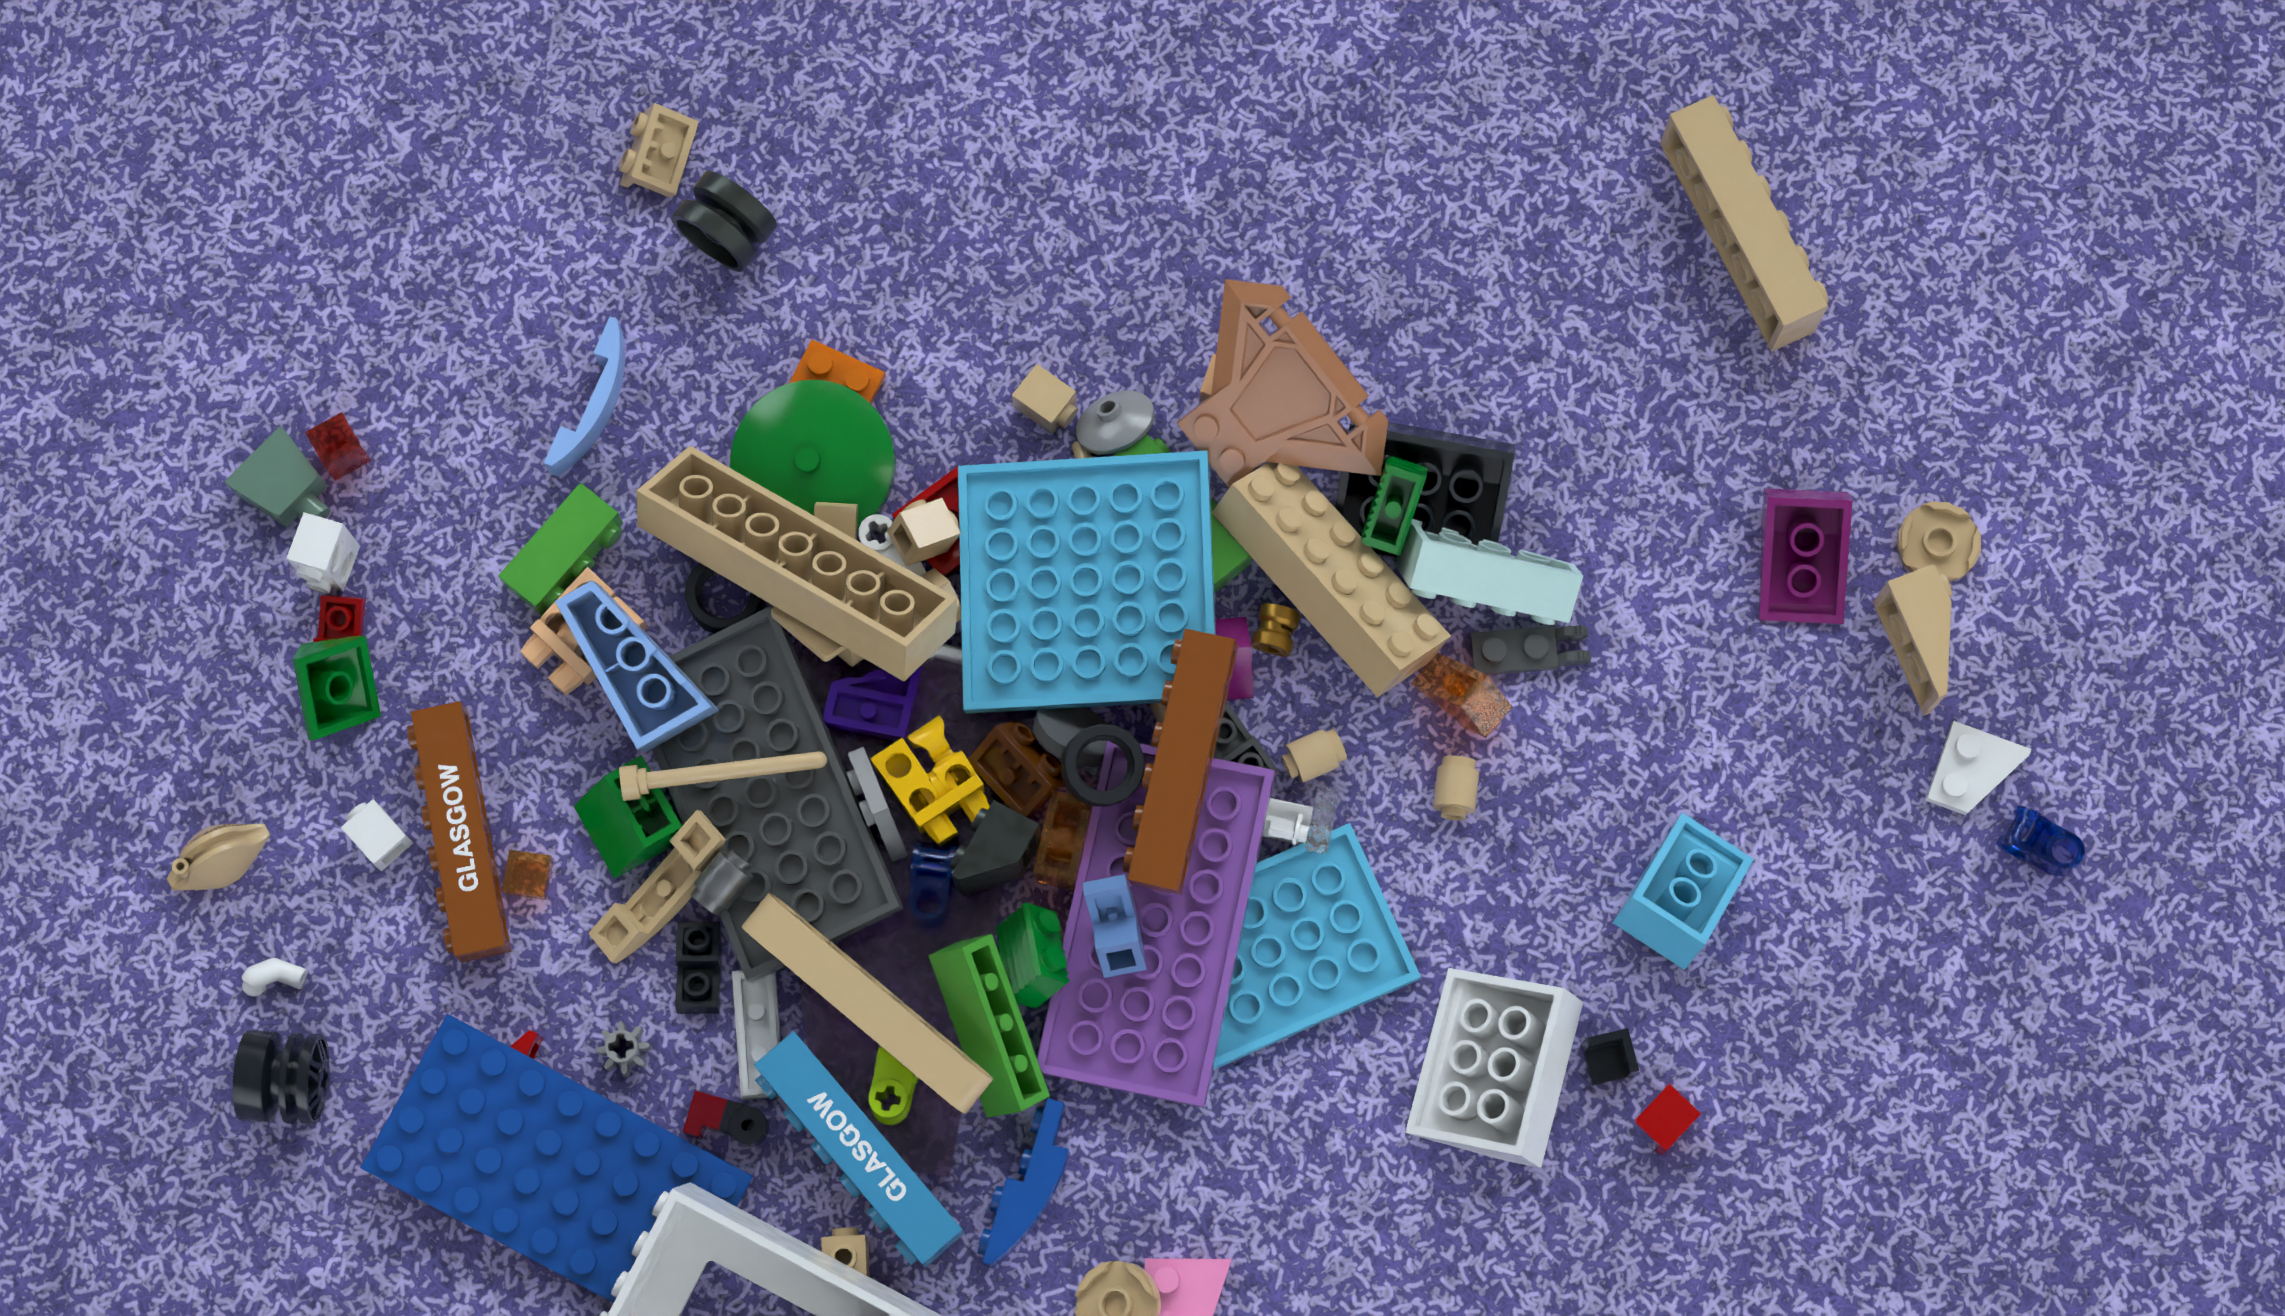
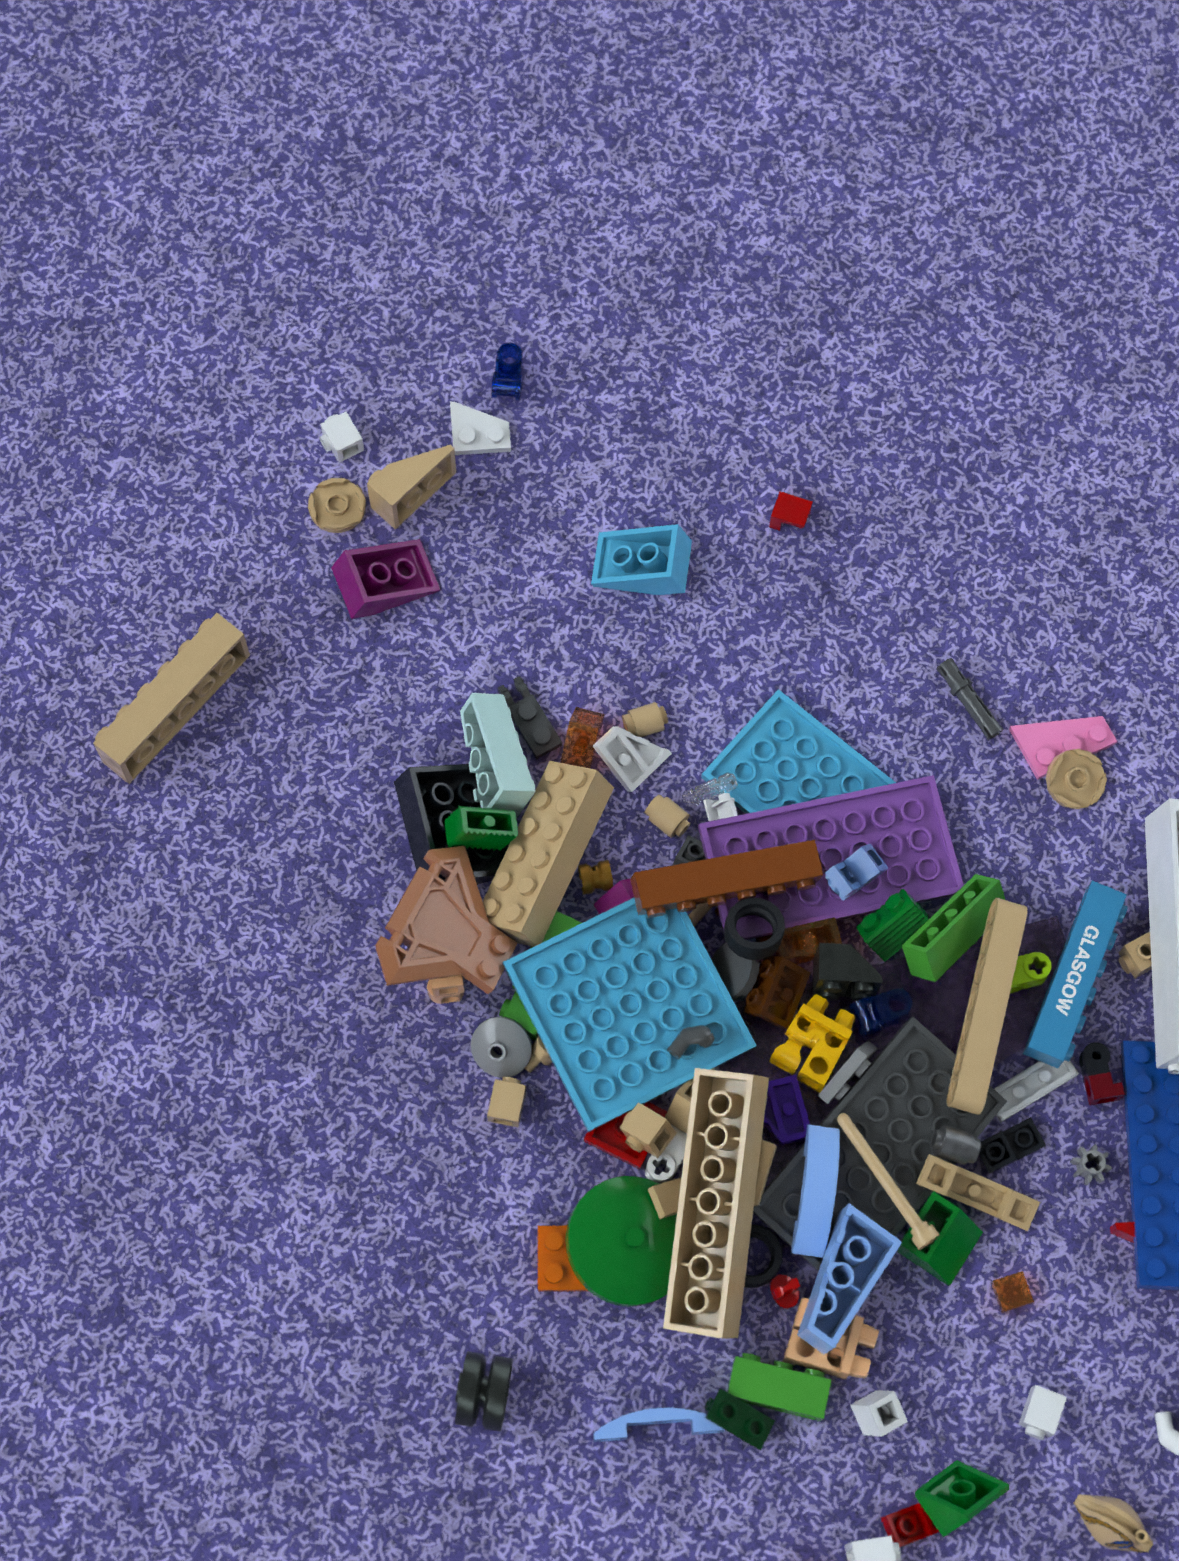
camera: 120 degrees left, 5 degrees down
dark orange brick [407,701,512,963] -> none
tan bracket [619,103,699,198] -> none
blue slope [977,1098,1070,1268] -> none
white slope [1405,968,1583,1168] -> none
black panel [1581,1028,1639,1086] -> none
none -> white brick [319,412,364,463]
none -> white wing [593,726,672,792]
none -> dark grey arm [667,1025,714,1059]
none -> dark green hinge [704,1388,775,1451]
none -> red piece [770,1275,801,1309]
none -> light blue slope [791,1124,840,1258]
none -> white brick [850,1390,908,1437]
none -> dark grey pin [936,658,1004,741]

